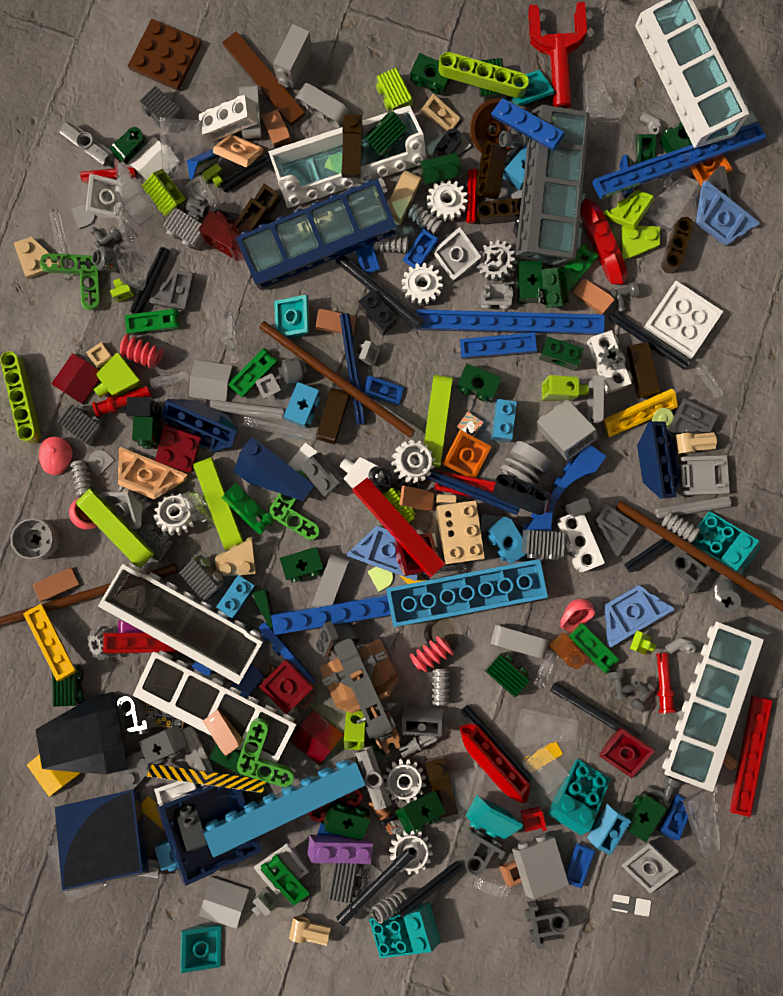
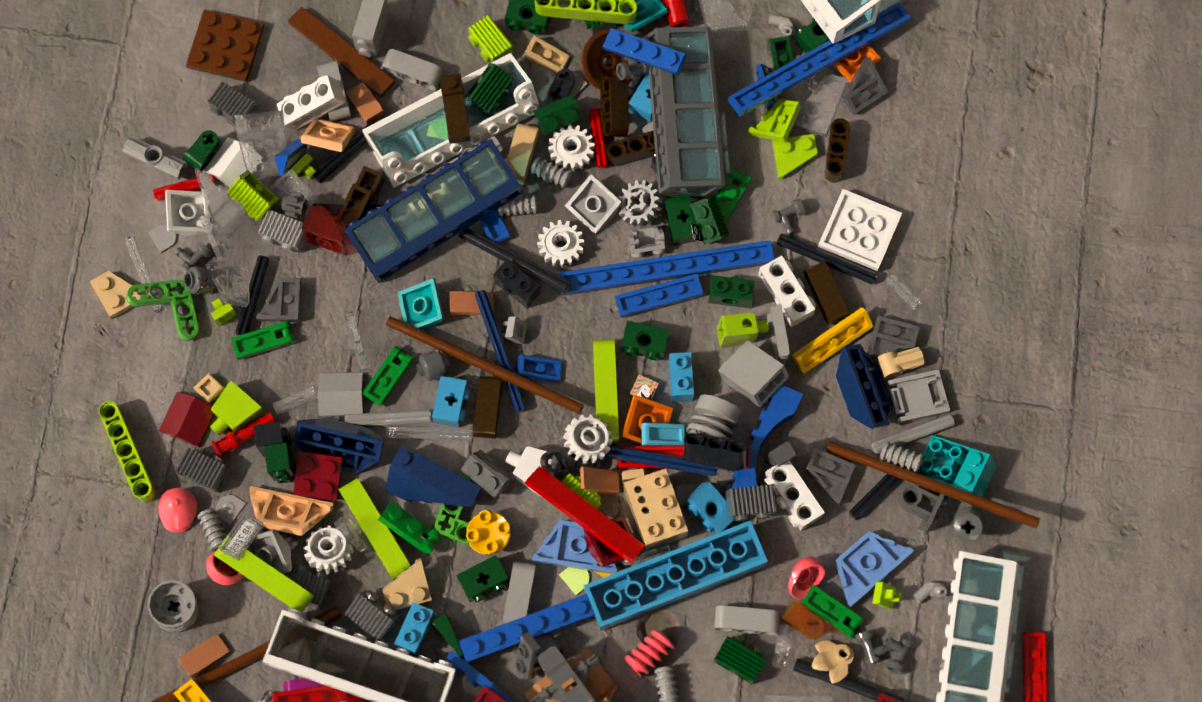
camera: 10 degrees left, 10 degrees down
coral piece [120,334,164,369] -> none
light grey tile [255,373,281,399] -> none
white sticker [288,442,317,471] -> none
blue slope [403,229,440,269] -> none
nougat slope [572,278,615,315] -> none
red brick [580,198,628,284] -> none
dark grey gear [598,345,623,370] -> none
yellowish green piece [652,408,674,426] -> none
red pin [656,653,676,713] -> none
medium blue wing [696,181,760,245] -> none
none -> clear tile [219,512,264,561]
none -> yellow dish [466,510,511,555]
none -> medium azure tile [642,423,685,446]
none -> tan plate [812,640,854,684]

